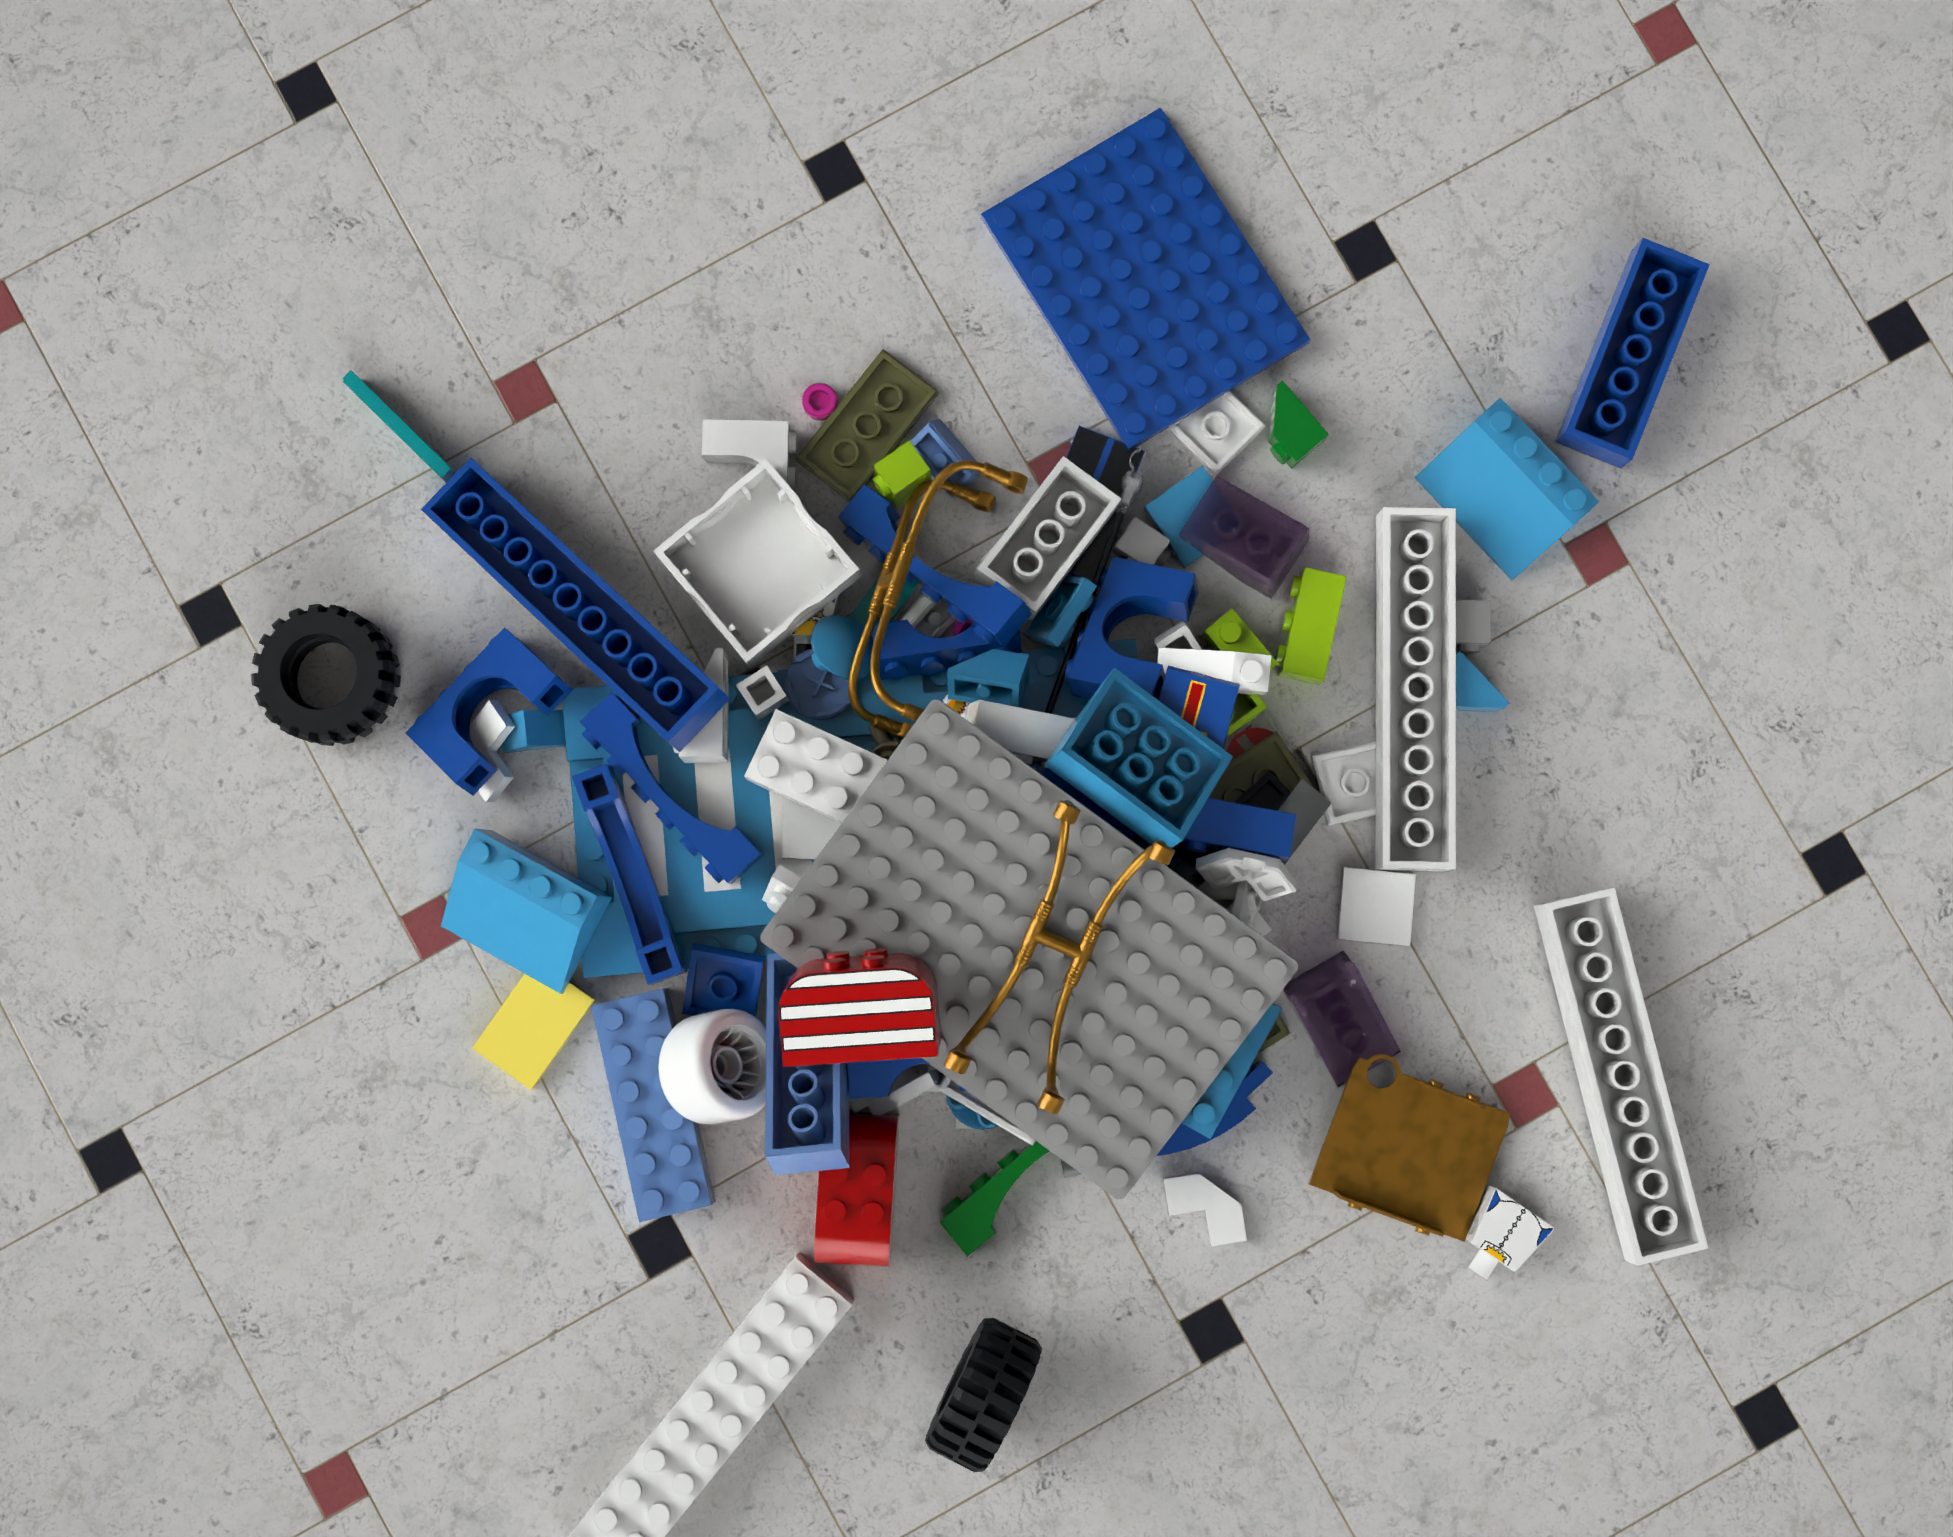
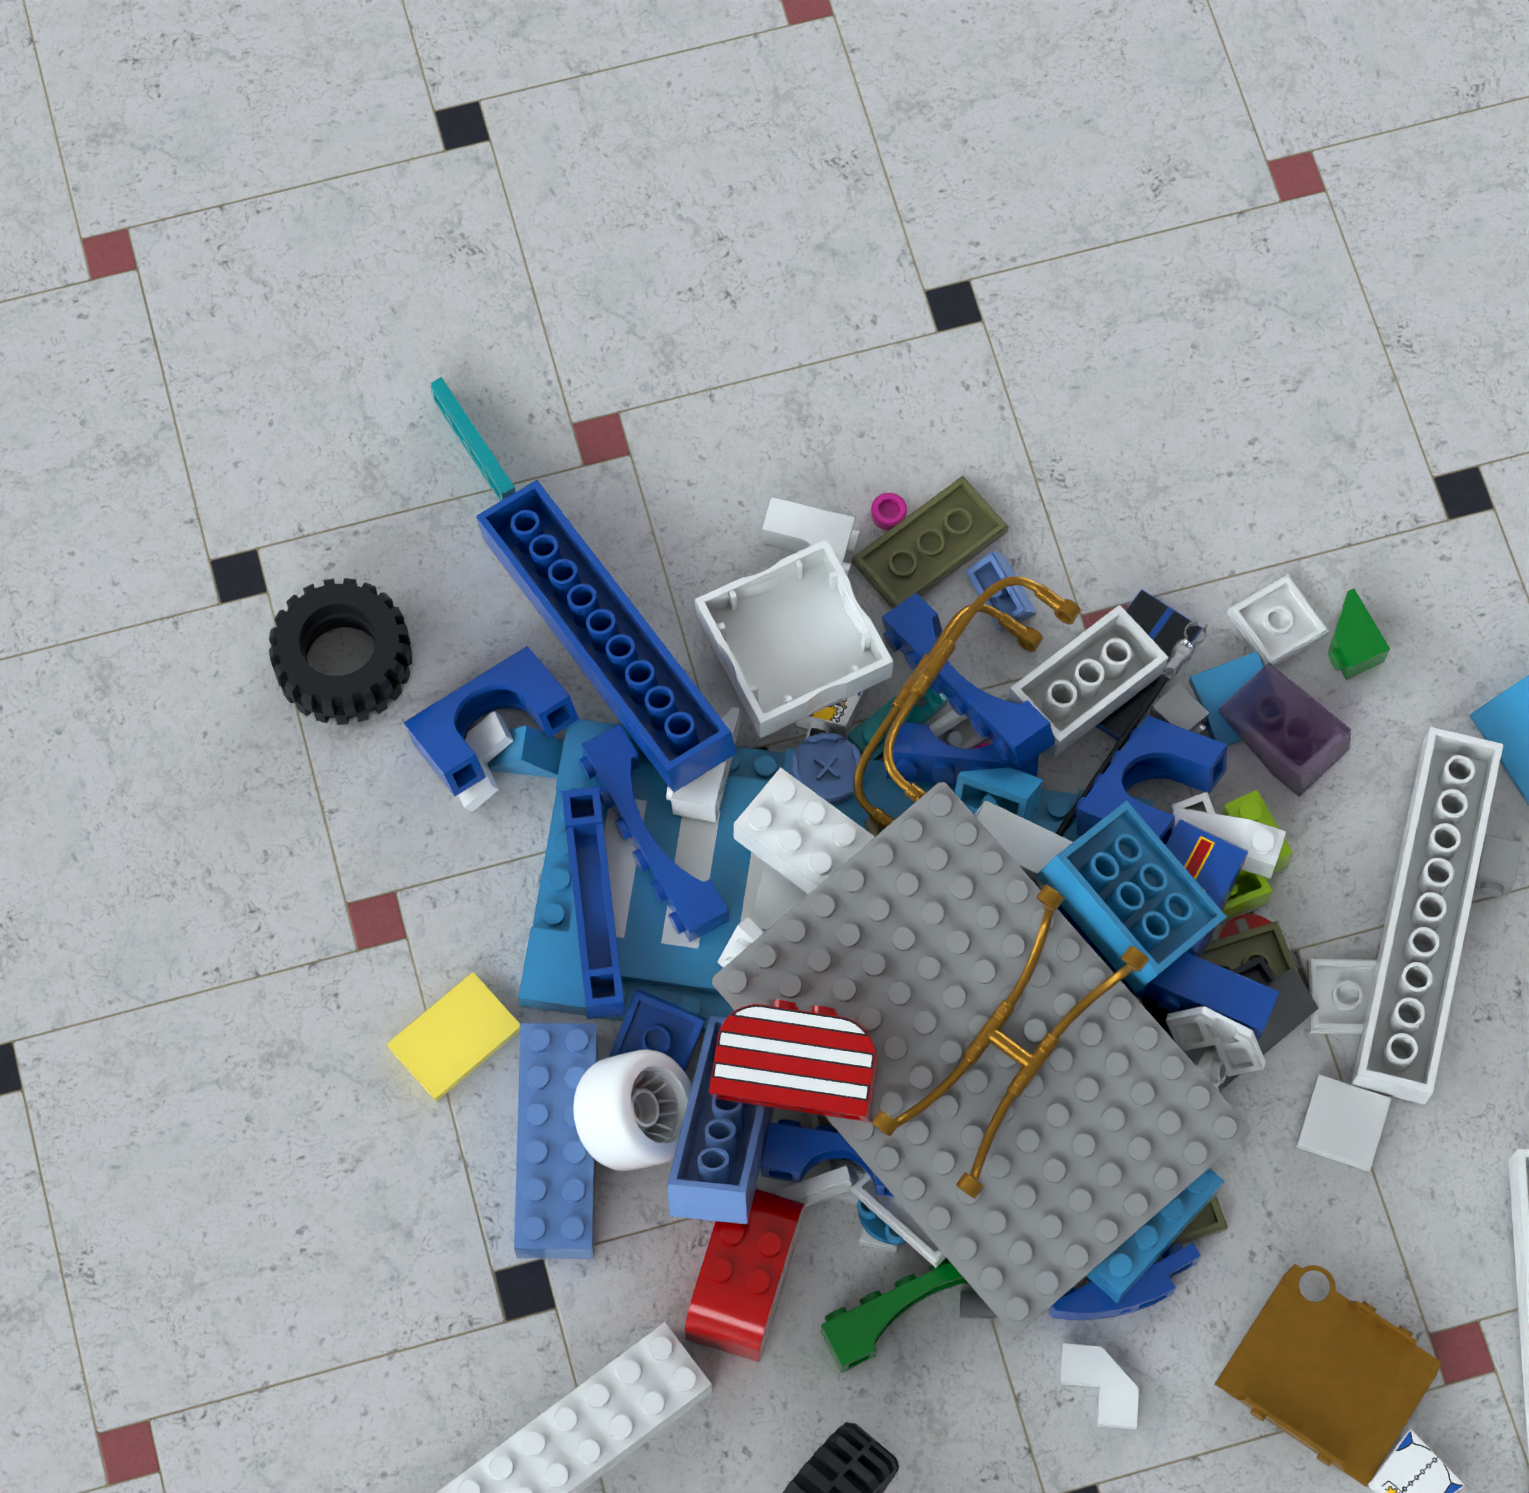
camera: 15 degrees right, 15 degrees down
dark azure slope [441,828,612,994] -> none
white brick [736,665,789,720] -> none
dark azure dish [811,615,873,682] -> none
lime brick [873,441,931,508] -> none
blue plate [981,107,1310,451] -> none
dark azure plate [1023,576,1097,647] -> none
lime brick [1275,567,1347,685] -> none
clear purple slope [1283,951,1401,1088] -> none
dark azure slope [1456,651,1510,712] -> none

